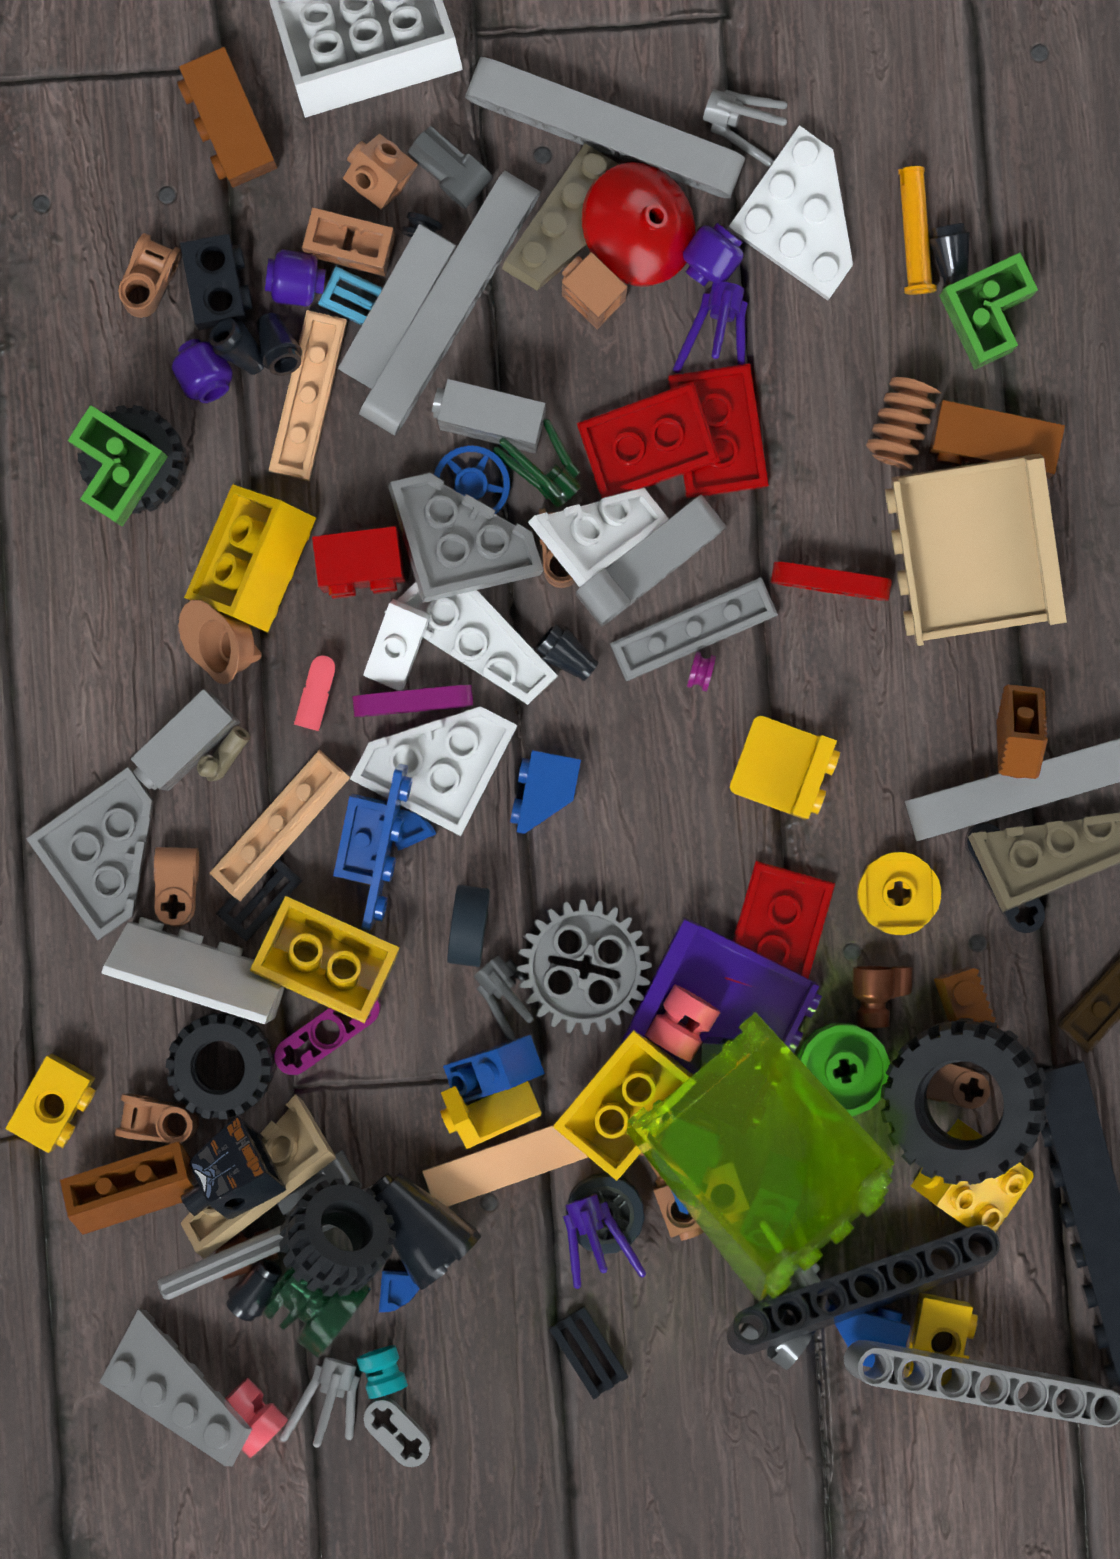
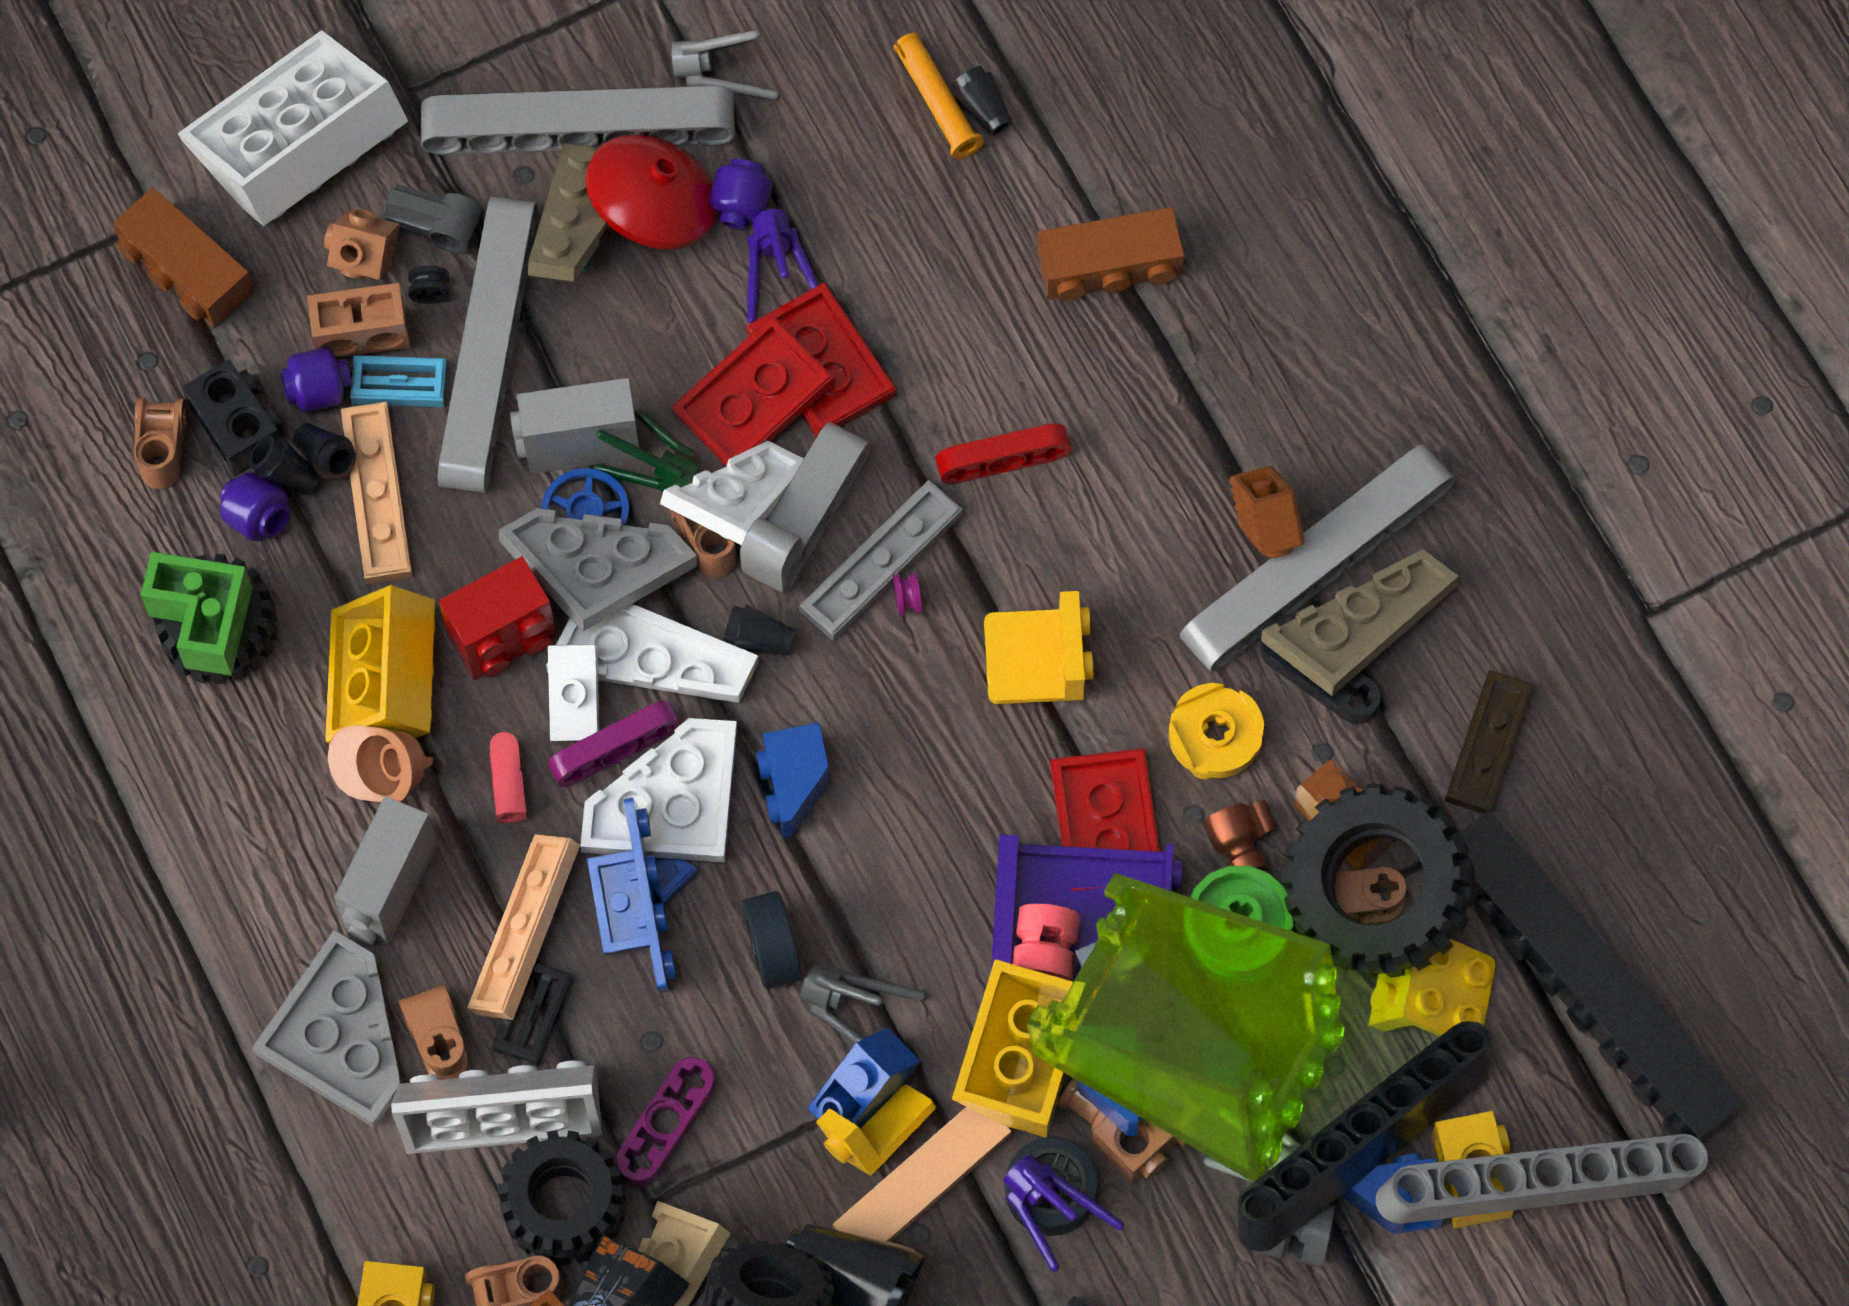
camera: 20 degrees left, 20 degrees down
dark tan arm [197,726,251,781] -> none
yellow slope [250,896,399,1024] -> none
light grey tile [338,224,457,389] -> none
light grey gear [516,900,652,1035] -> none
nougat brick [562,252,627,330] -> none
white plate [727,125,853,301] -> none
nougat piece [866,377,941,471] -> none
tan panel [885,453,1067,646] -> none
bright green brick [939,253,1038,370] -> none

